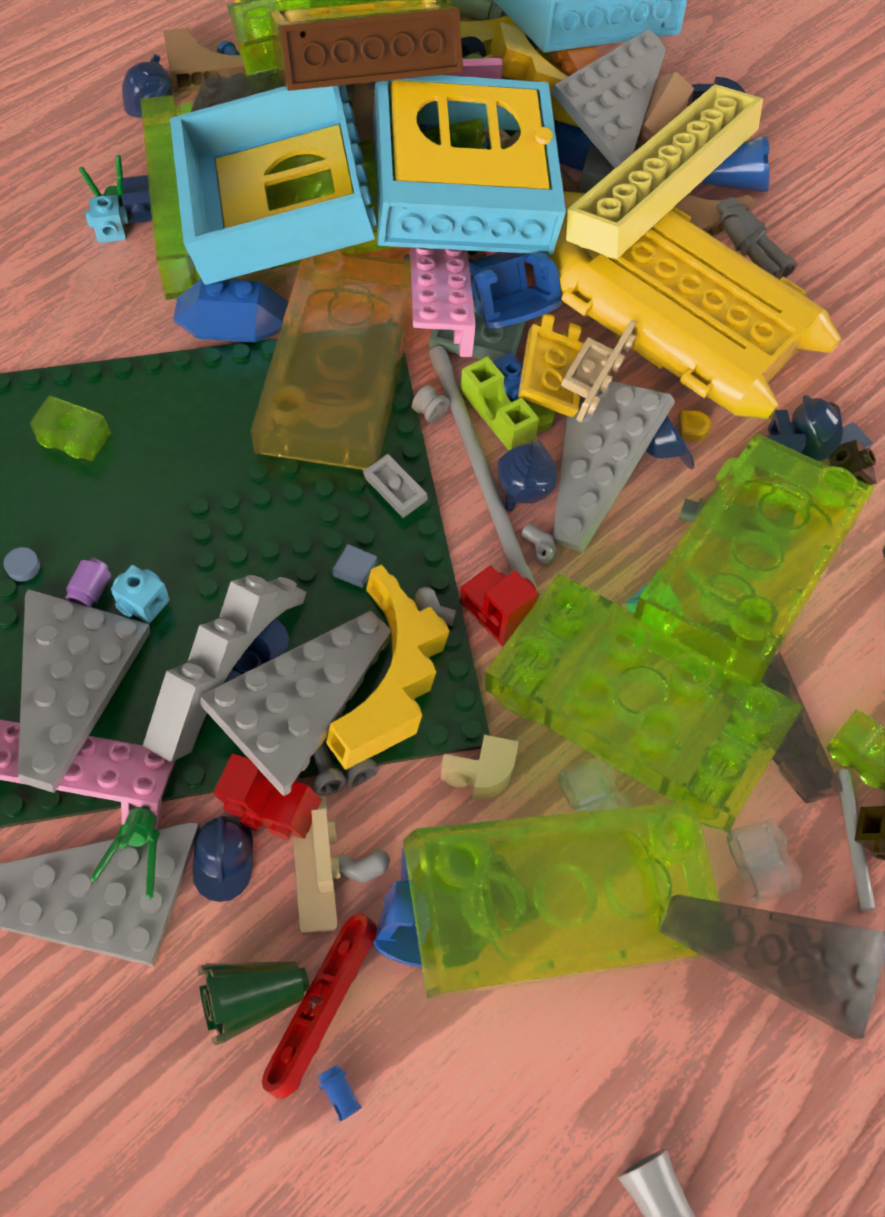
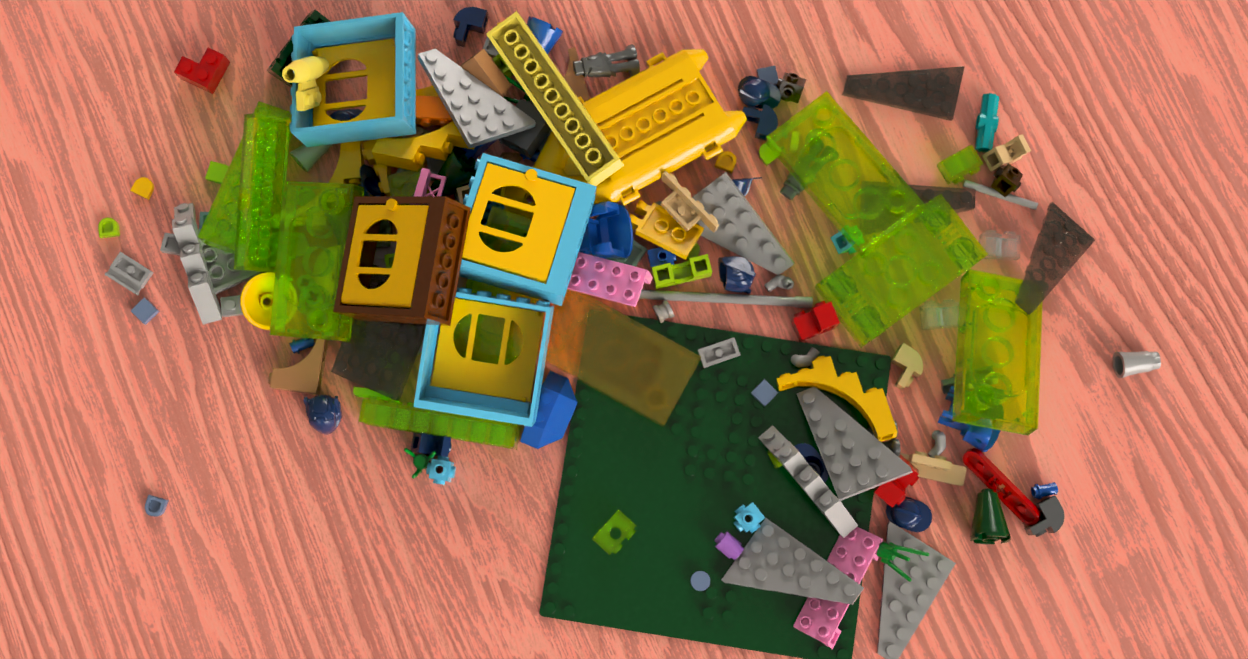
camera: 65 degrees left, 20 degrees up
none -> dark grey brick [1024,496,1064,537]

